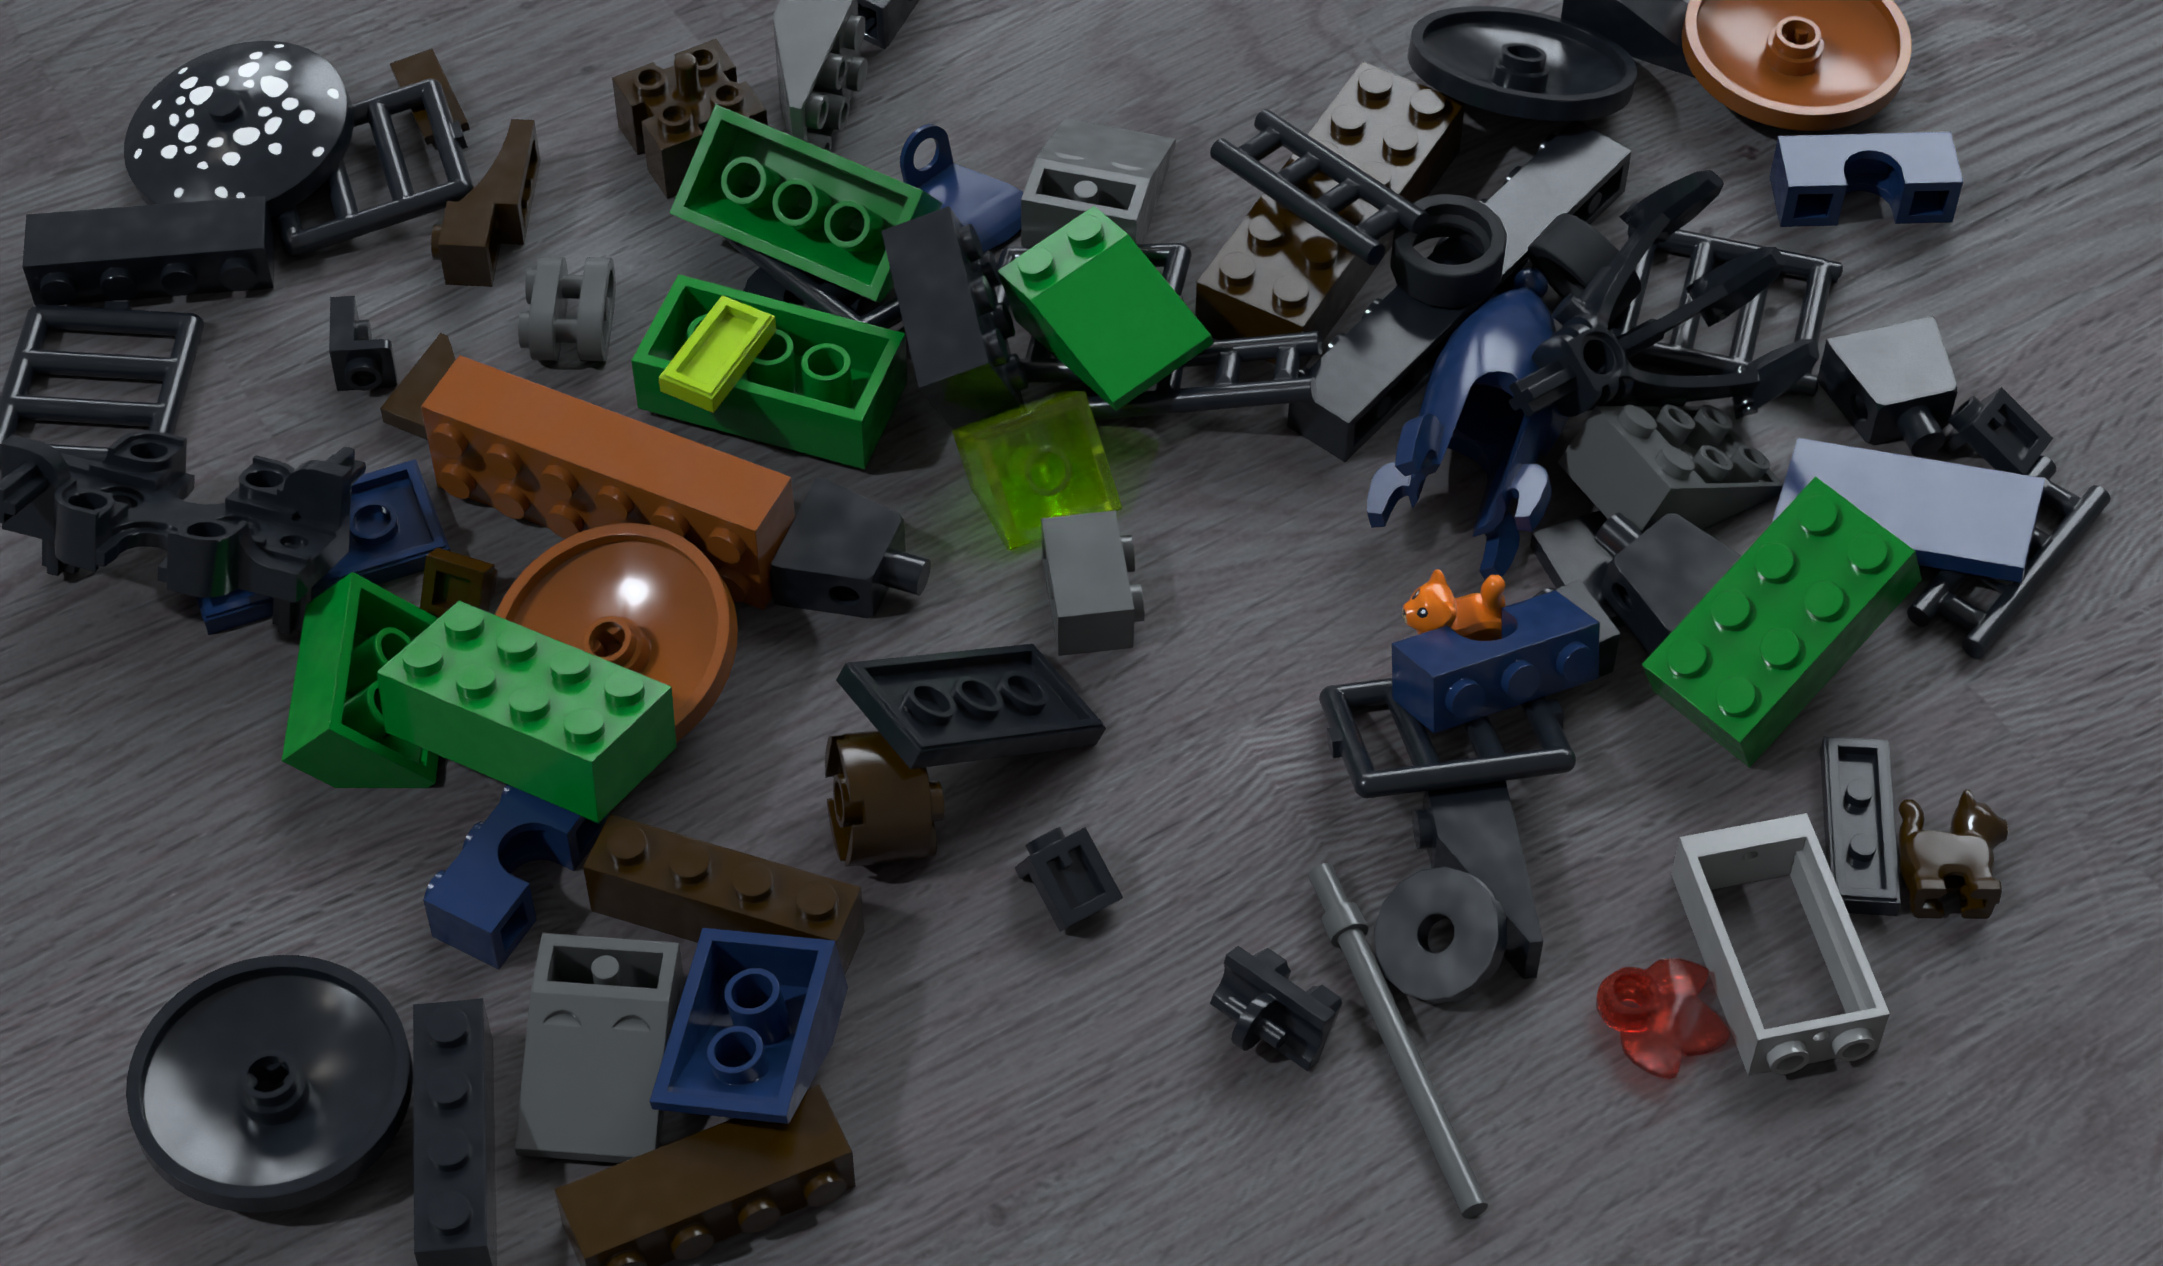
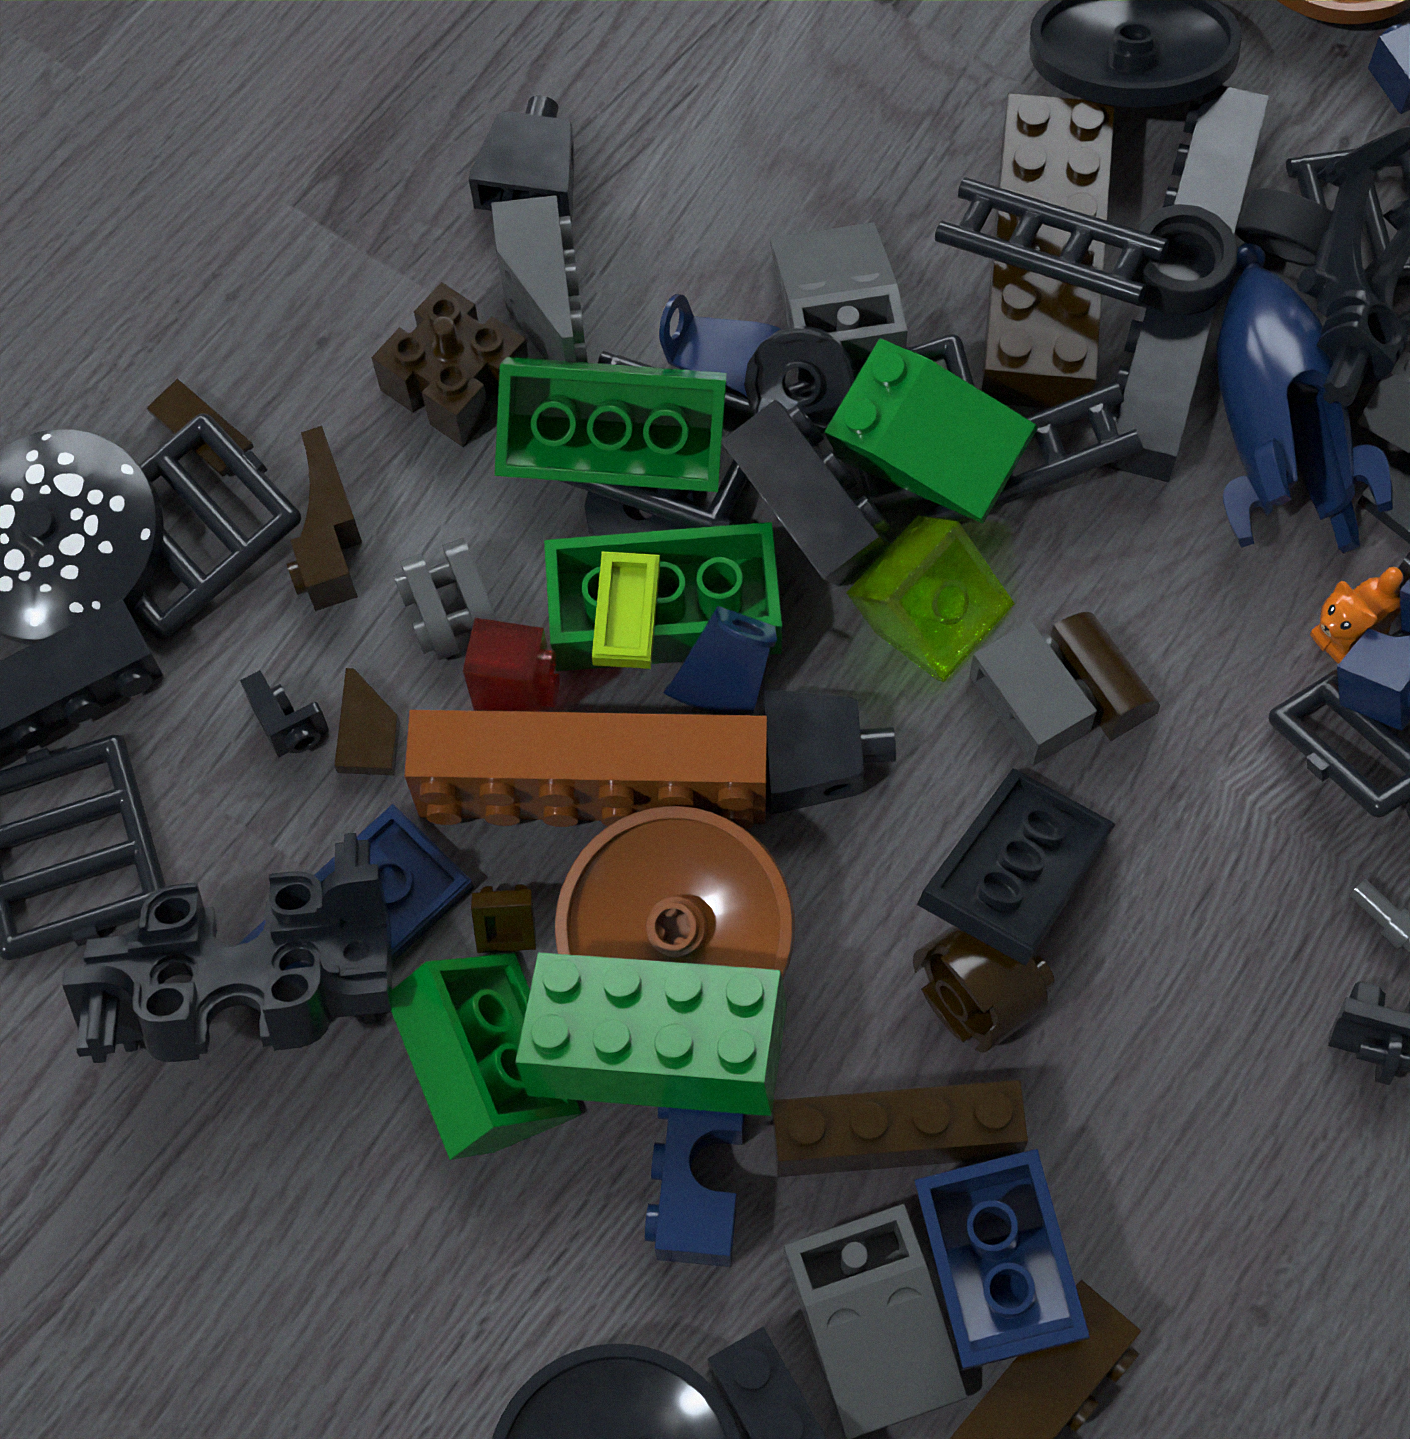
camera: 20 degrees left, 15 degrees up
black bracket [1014,827,1123,932] -> none
none -> clear red brick [463,618,560,712]
none -> dark blue piece [663,606,777,716]
none -> black tile [744,325,856,434]
none -> dark brown brick [1050,612,1160,741]

